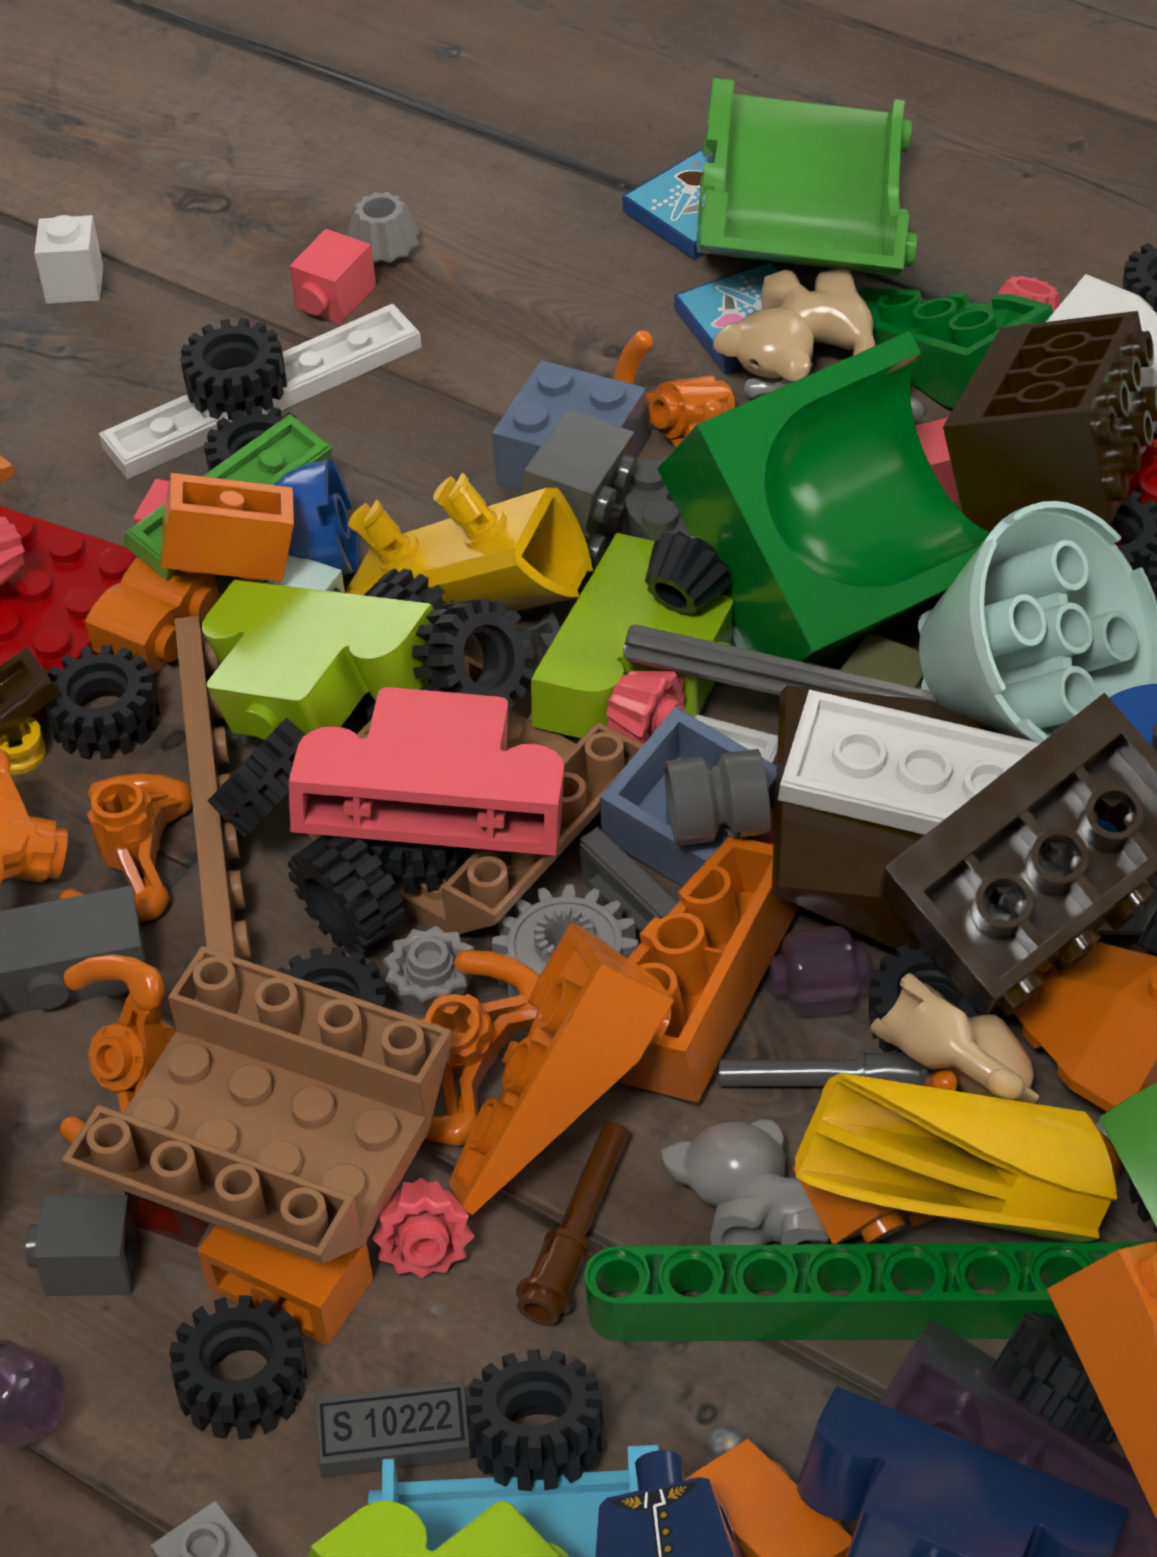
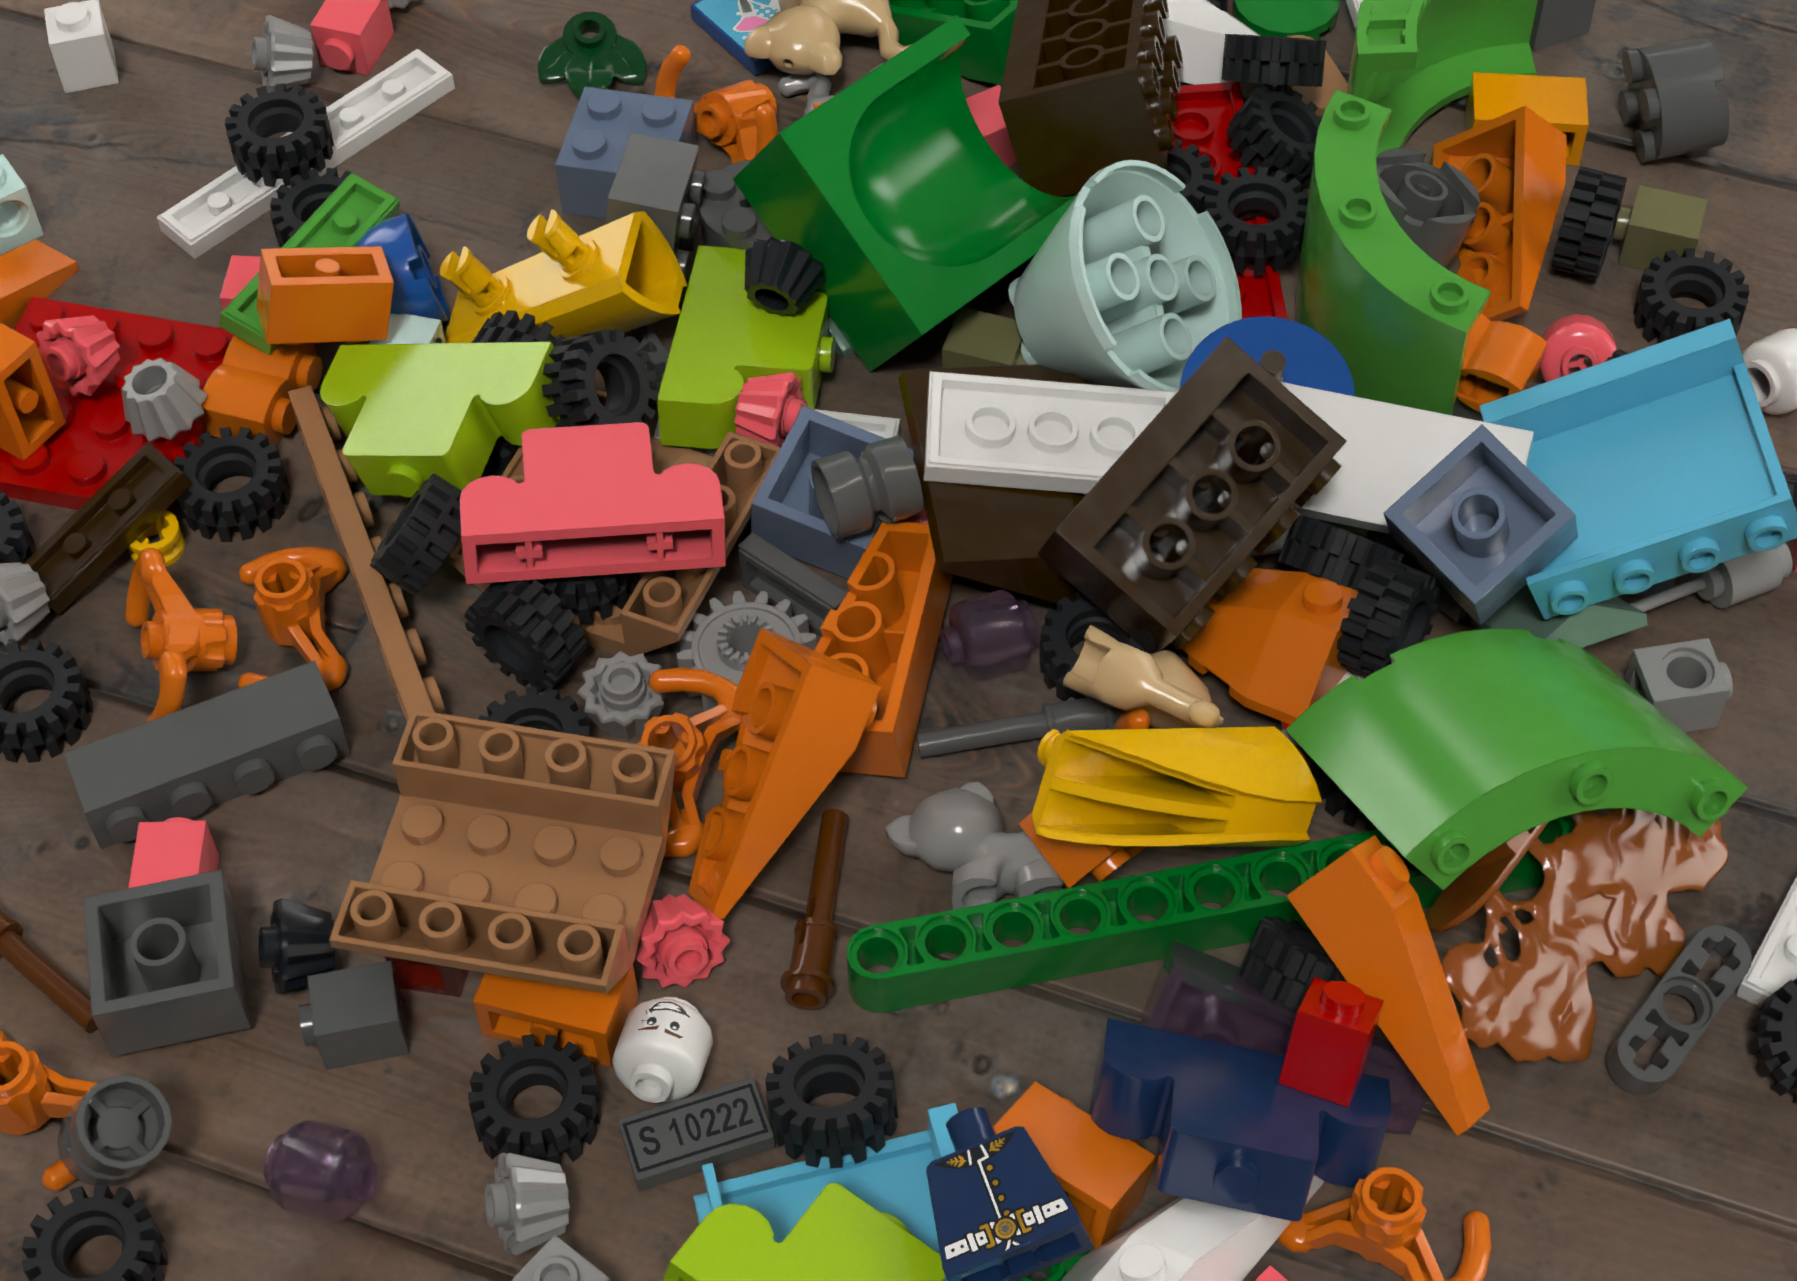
camera: 15 degrees left, 5 degrees up
orange piece [60,954,176,1144] -> none
dark grey axle [623,624,936,703] -> none
none -> light grey piece [121,357,207,442]
none -> light grey piece [251,15,313,93]
none -> black piece [258,898,336,995]
none -> light grey piece [484,1153,570,1255]
none -> dark green plate [538,12,647,100]
none -> white head [612,997,713,1103]
none -> red brick [1278,977,1384,1107]

